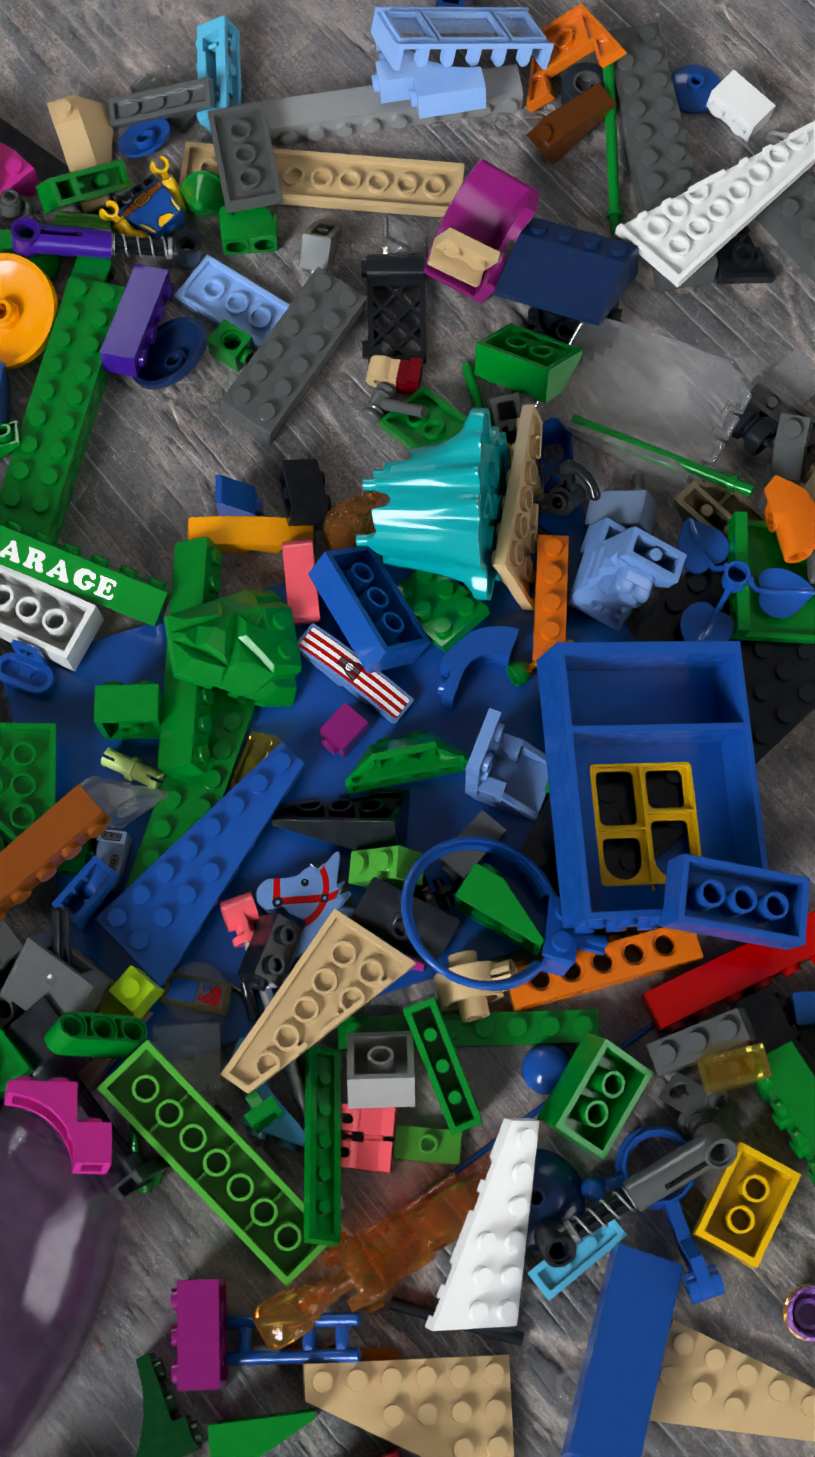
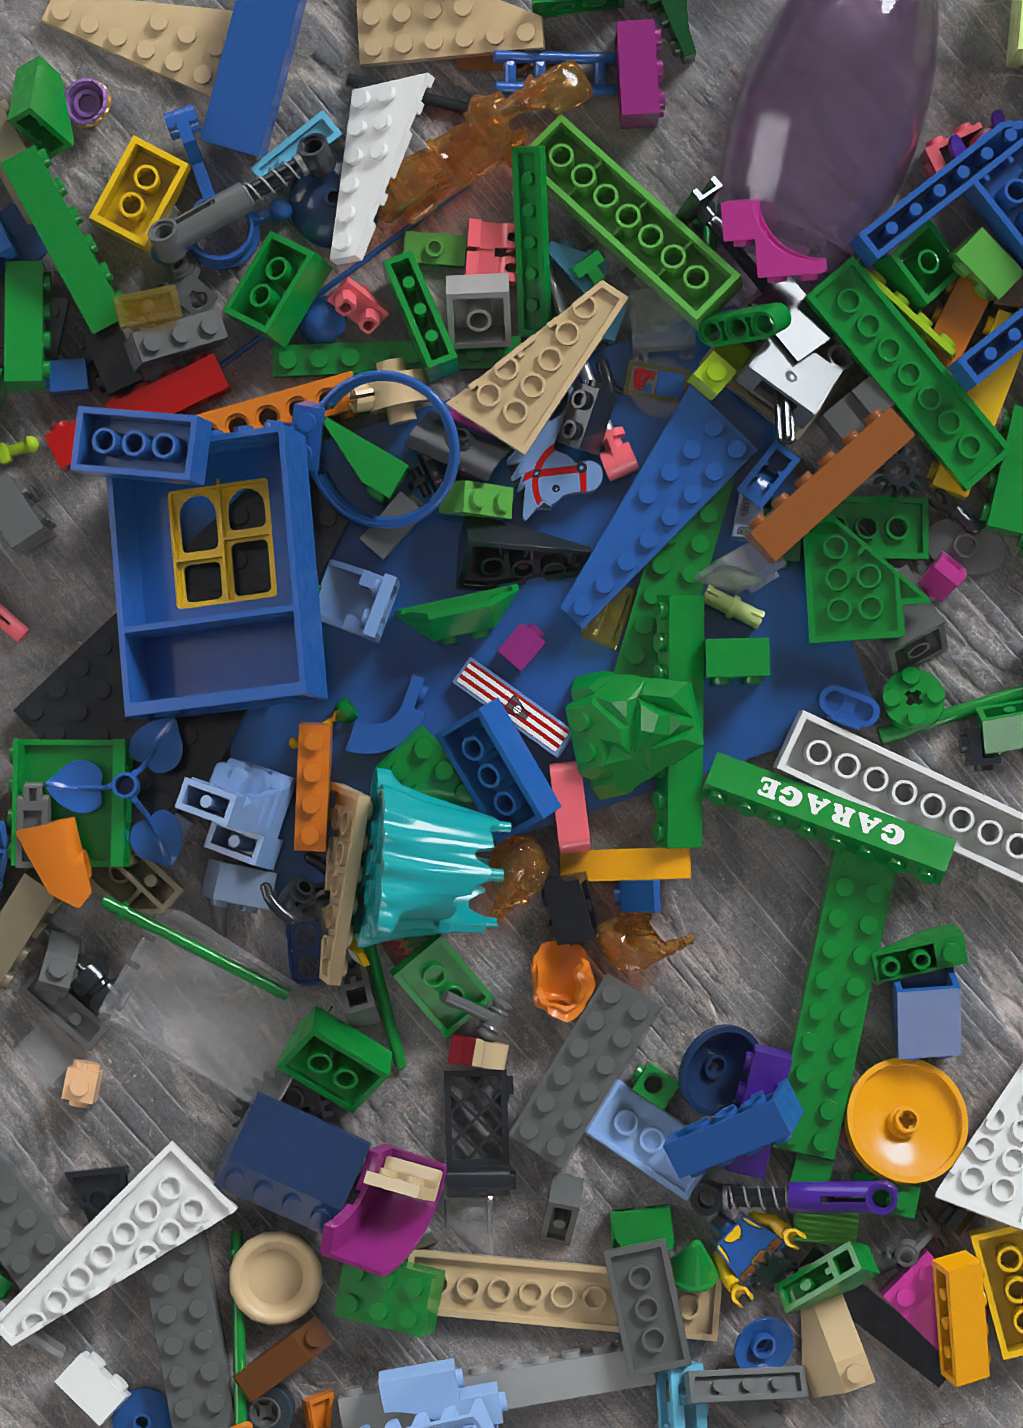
camera: 175 degrees right, 15 degrees up
none -> light nougat brick [61,1059,103,1108]
none -> tan piece [229,1230,323,1326]
none -> coral hips [327,276,390,335]
none -> green brick [334,1260,446,1338]
none -> orange hair [530,939,595,1023]
none -> clear orange hair [597,912,695,972]
none -> blue wedge [662,1078,804,1179]

